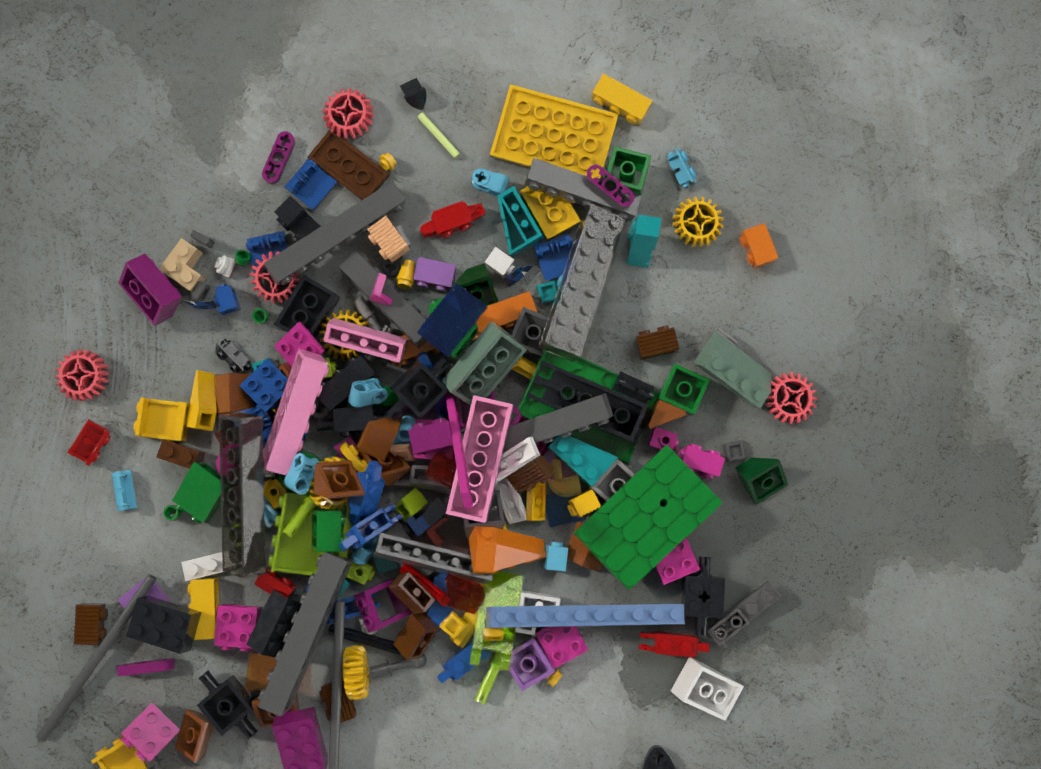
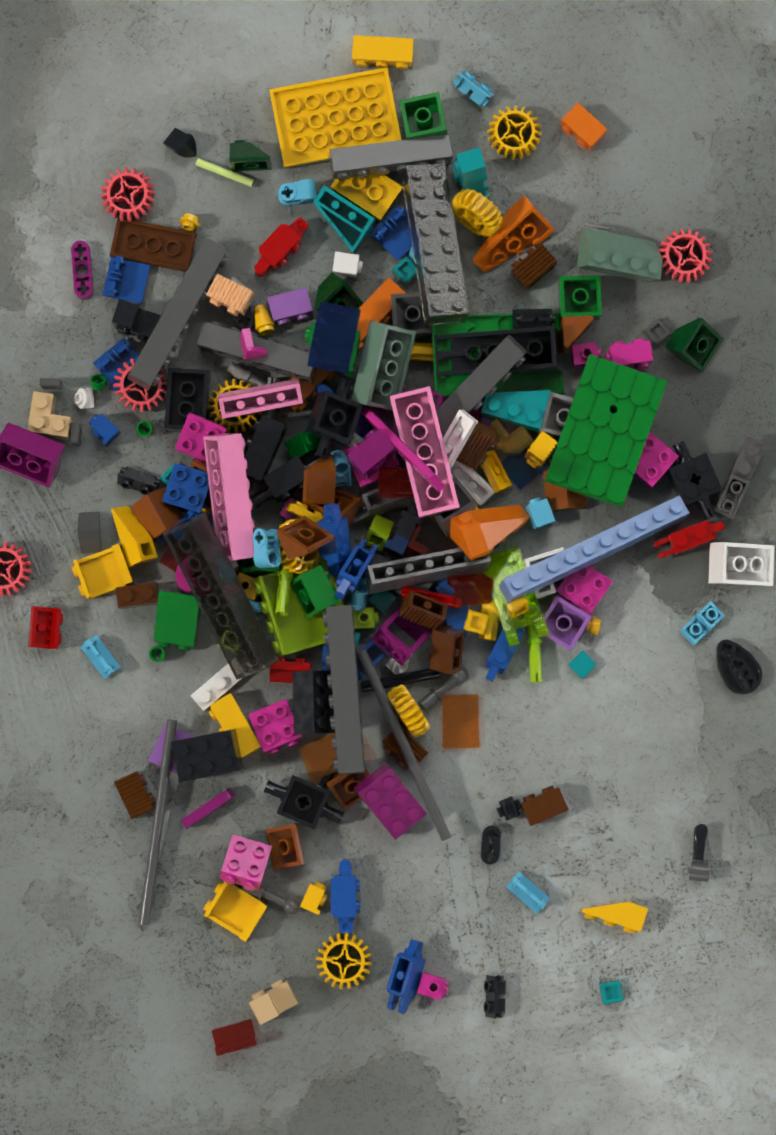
camera: 25 degrees left, 0 degrees up
sticker [182,300,217,309] -> none
medium azure piece [348,378,388,407] -> none
light nougat tile [390,444,415,461] -> none
dark blue sticker [504,265,532,287] -> none
magenta beam [587,164,635,207] -> none
none -> dark grey slope [77,512,102,553]
none -> dark green slope [229,140,272,172]
none -> clear orange piece [442,694,480,748]
none -> yellow gear [450,189,503,237]
none -> orange wedge [472,195,555,273]
none -> teal tile [568,650,597,679]
none -> medium azure slope [679,601,725,646]

